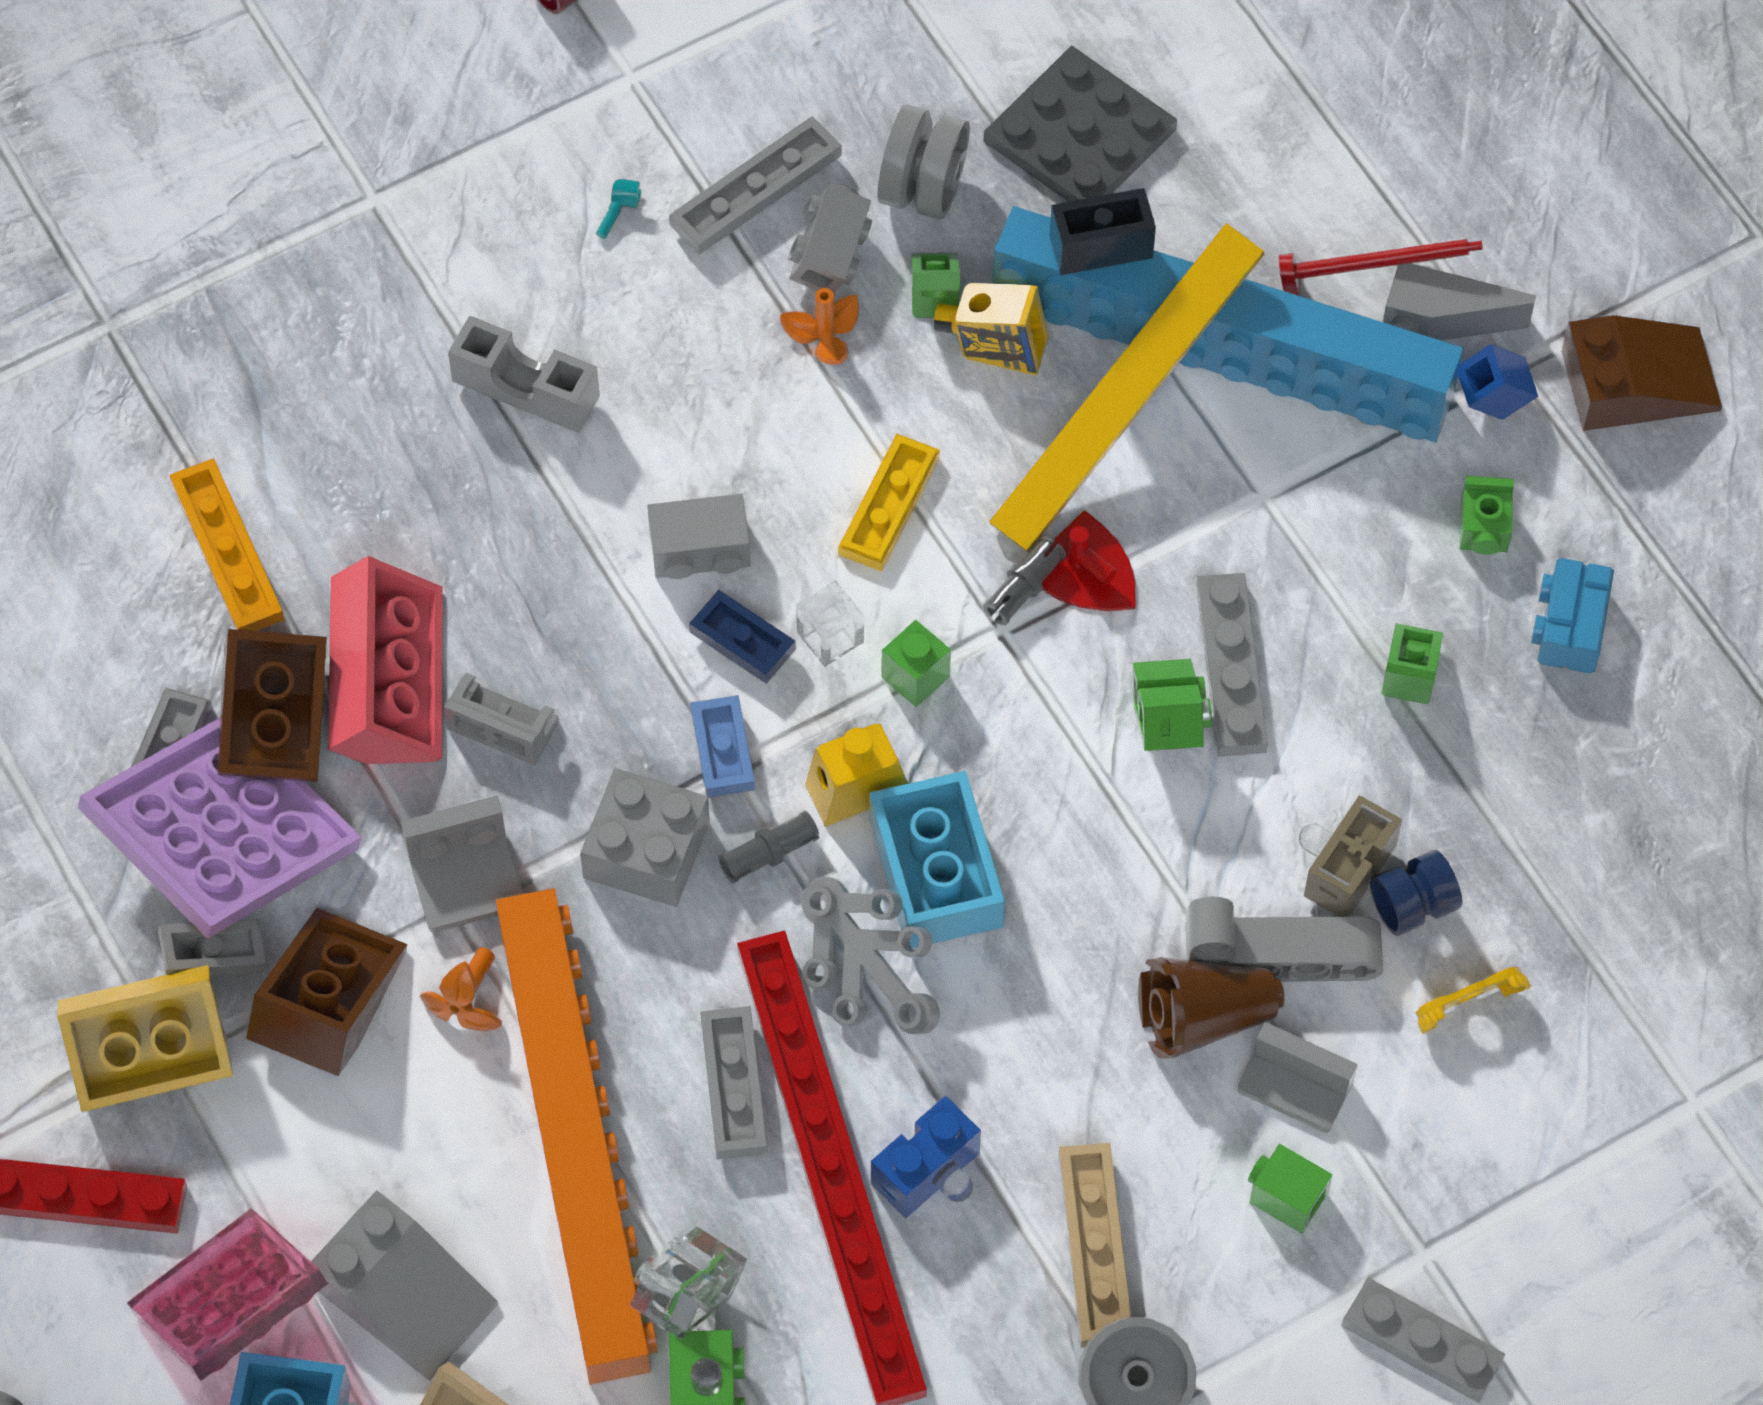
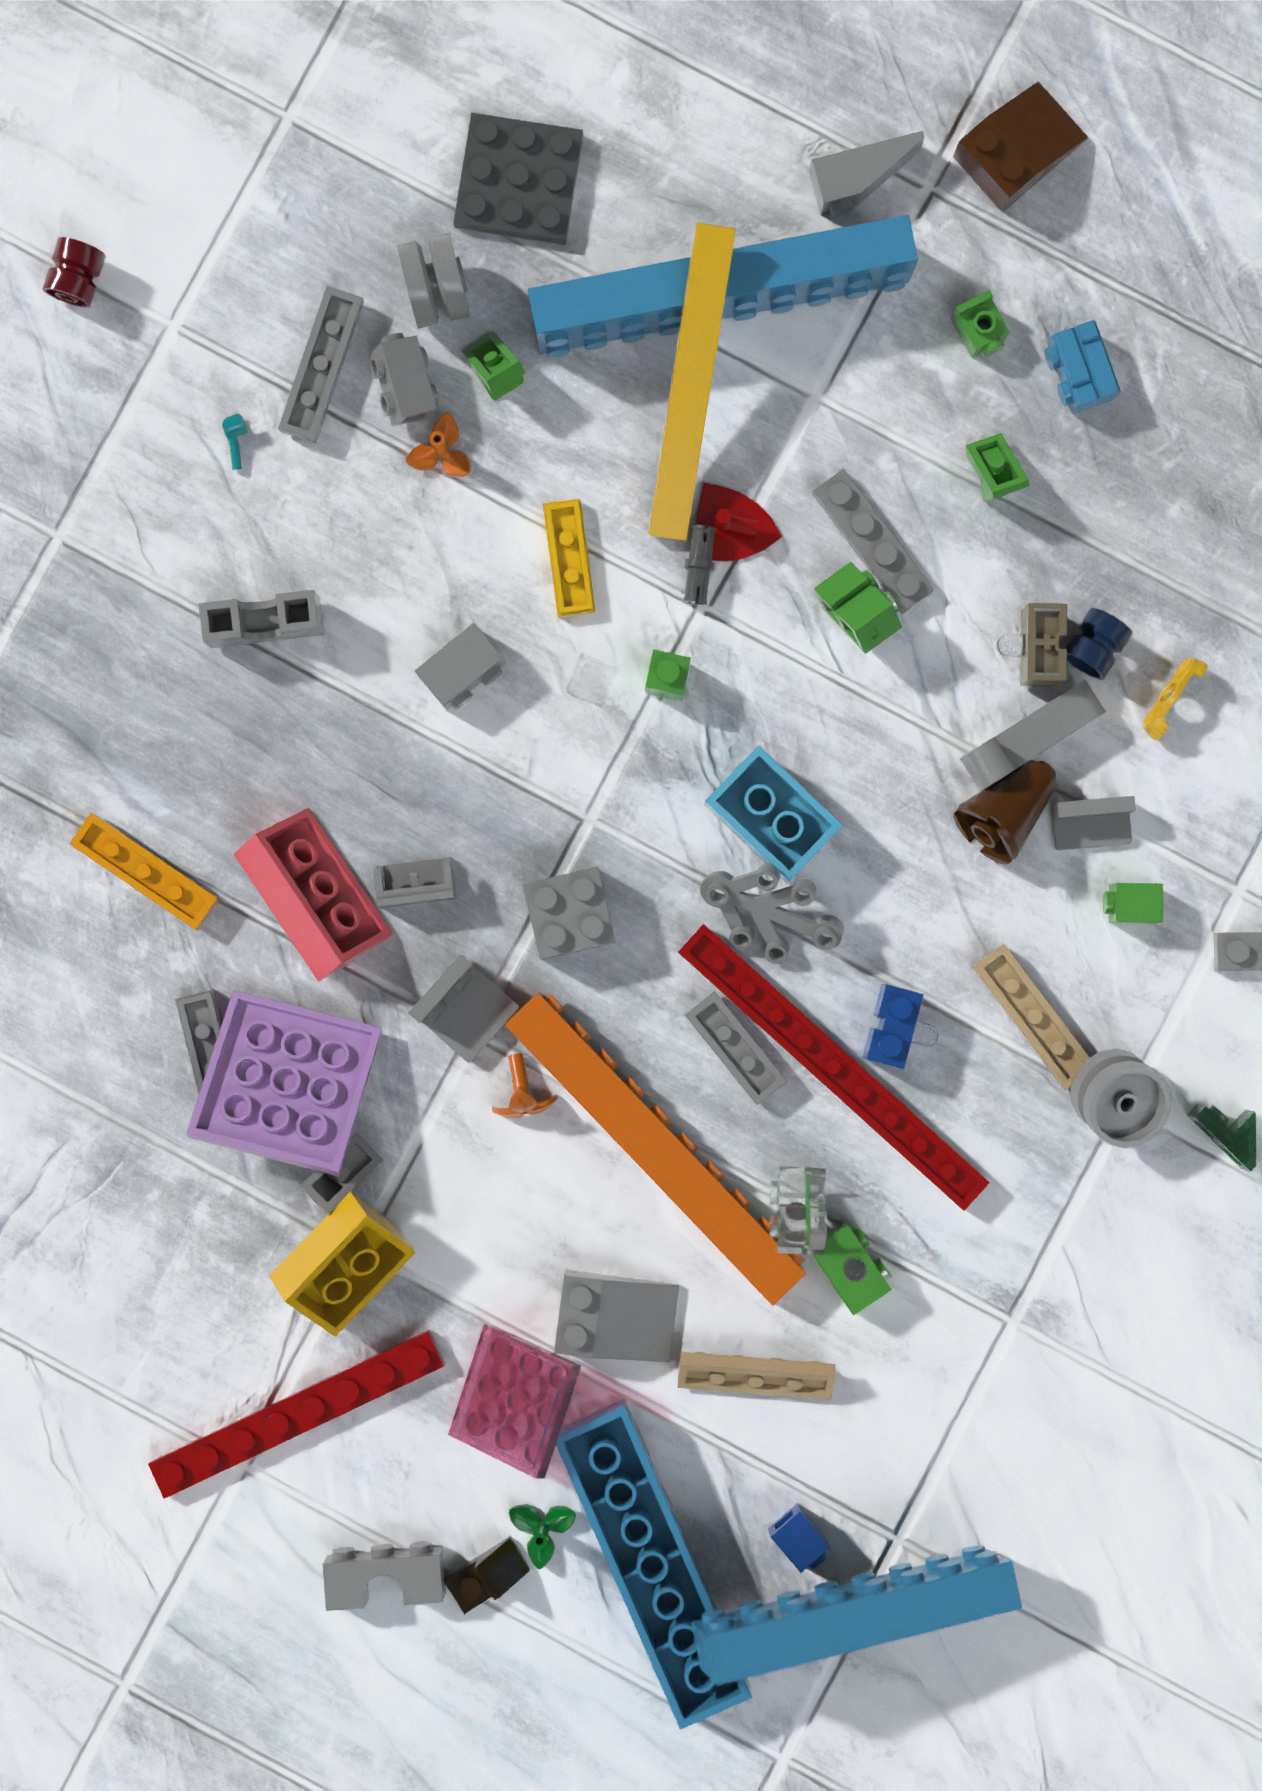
camera: 30 degrees left, 25 degrees up
reddish brown slope [218,629,327,782] -> none
reddish brown slope [246,908,408,1076] -> none
dark blue plate [689,589,796,684] -> none
medium blue plate [690,695,755,797] -> none
dark grey pin [718,811,820,884] -> none
yellow torso [805,723,908,827] -> none
yellow torso [934,283,1049,375] -> none
black brick [1050,188,1156,275] -> none
red piece [1279,239,1483,296] -> none
blue brick [1458,344,1539,420] -> none

